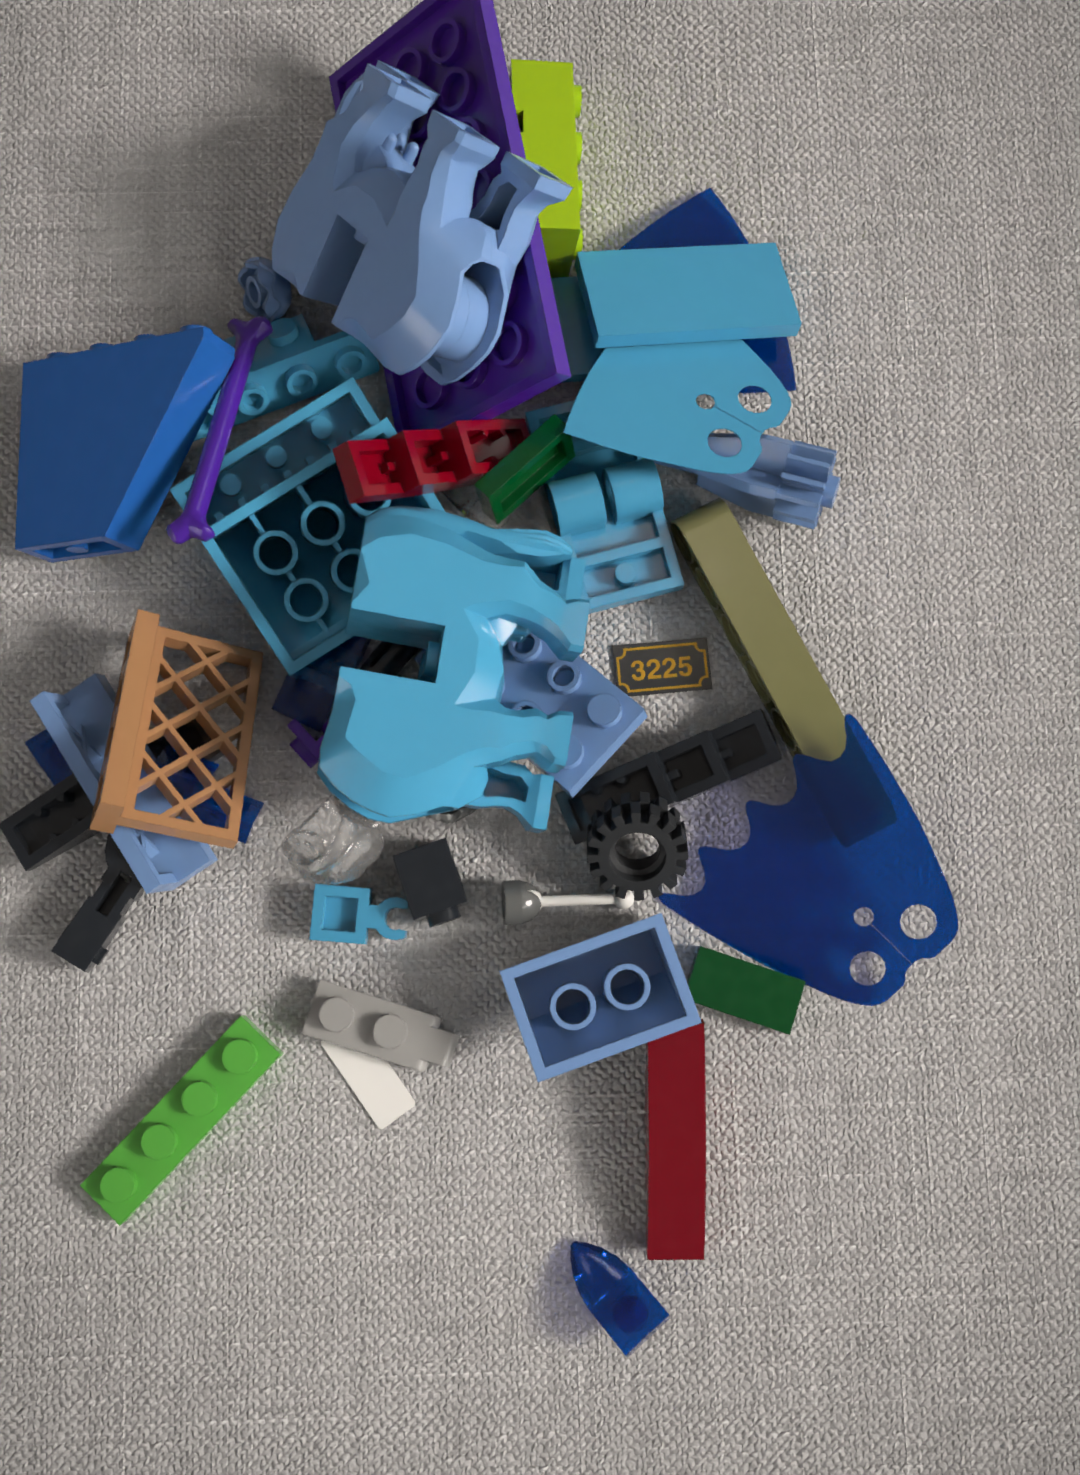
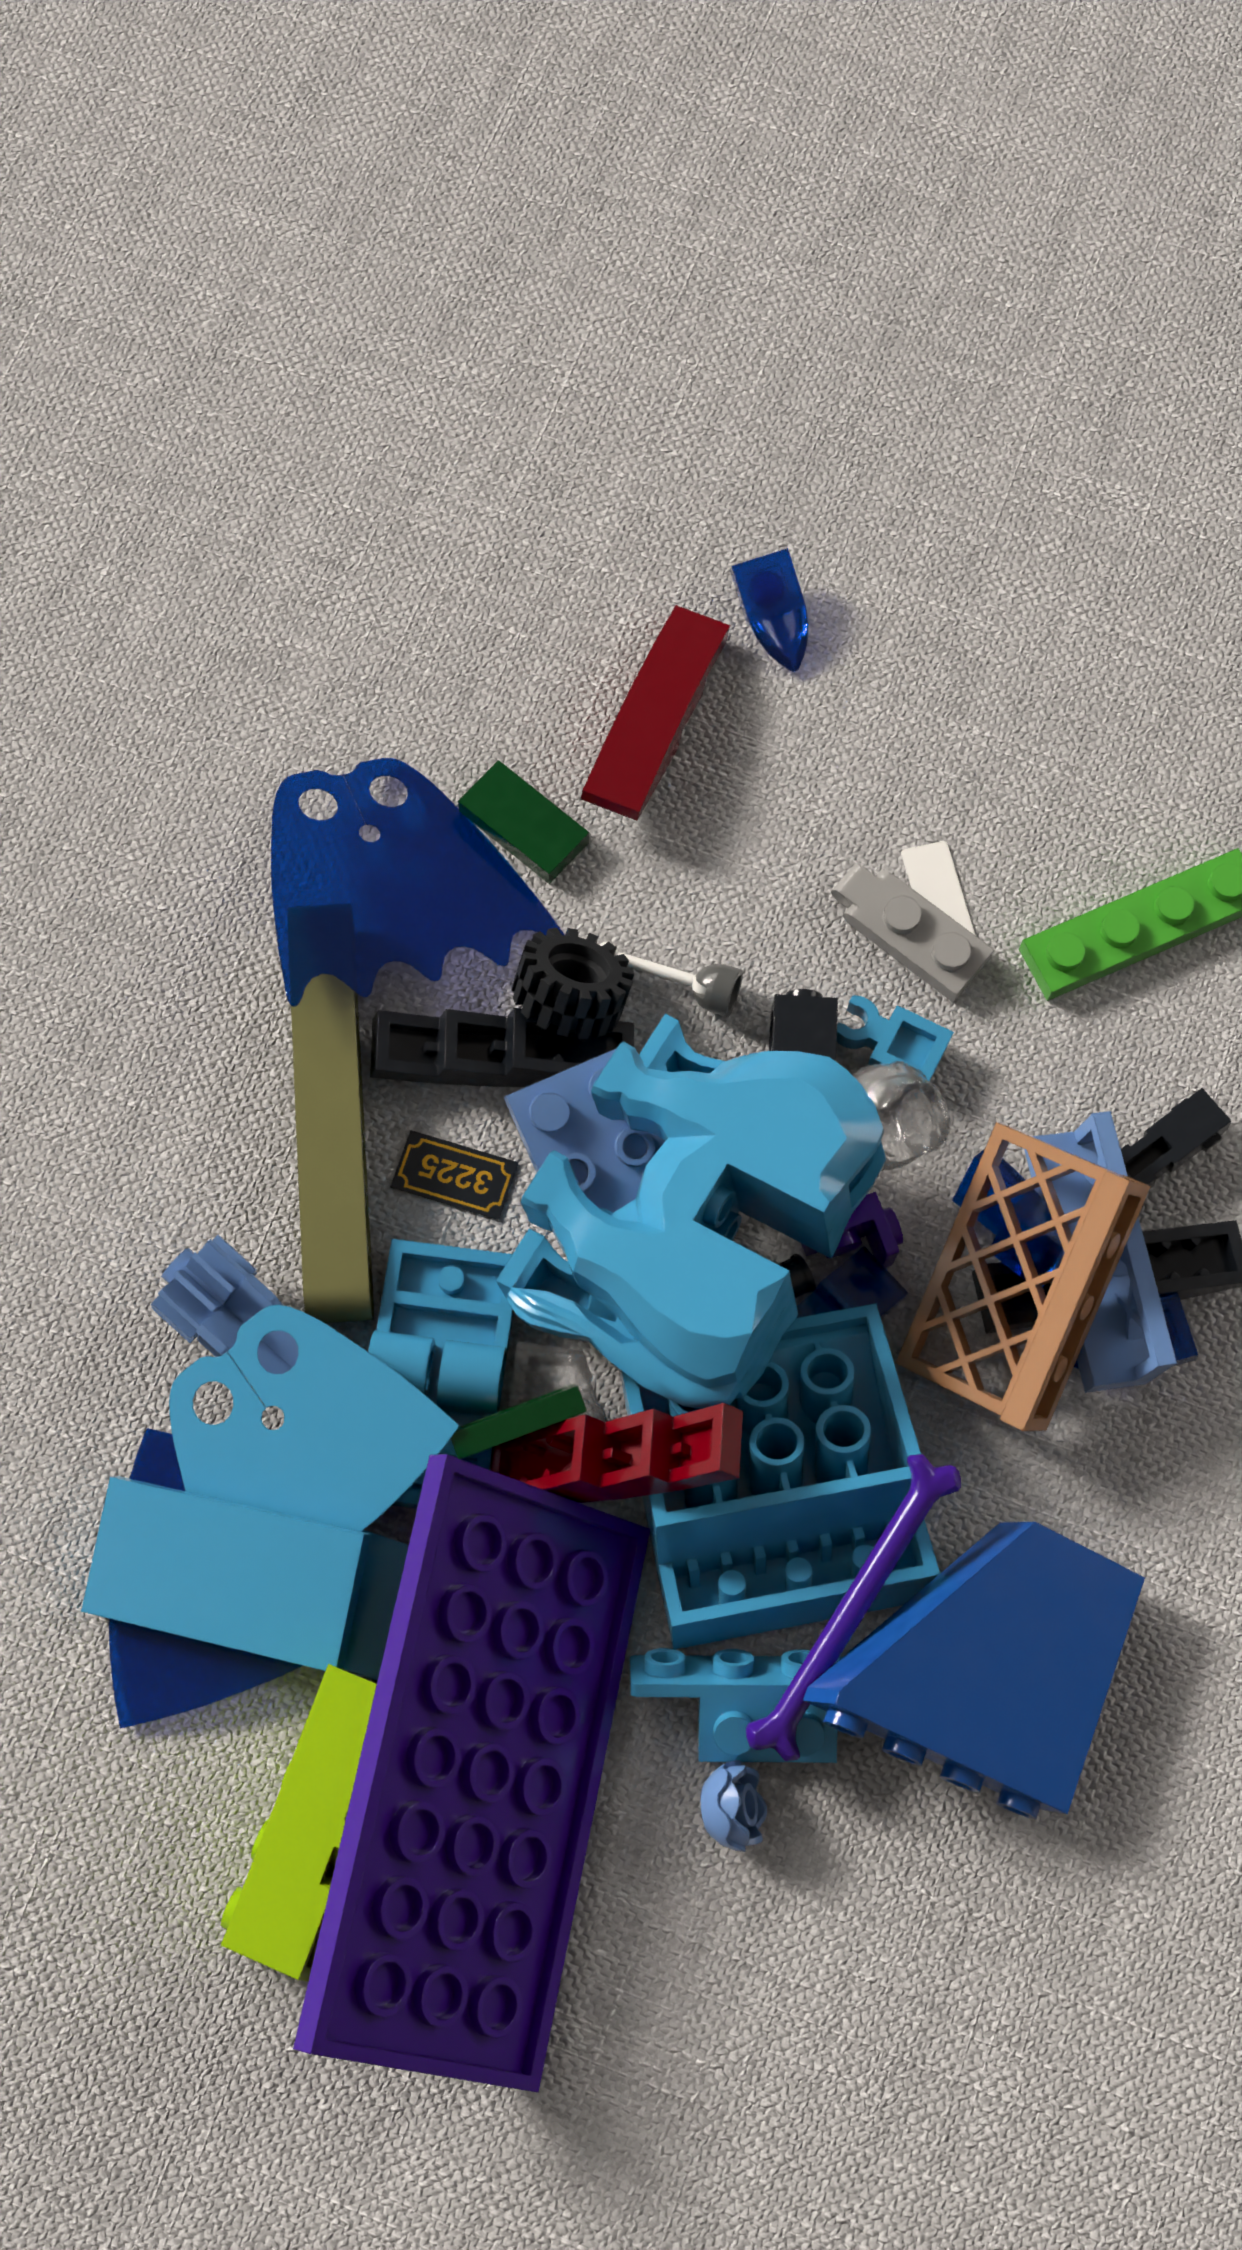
camera: 155 degrees left, 10 degrees down
medium blue animal [272,60,573,385] -> none
medium blue slope [499,913,702,1082] -> none

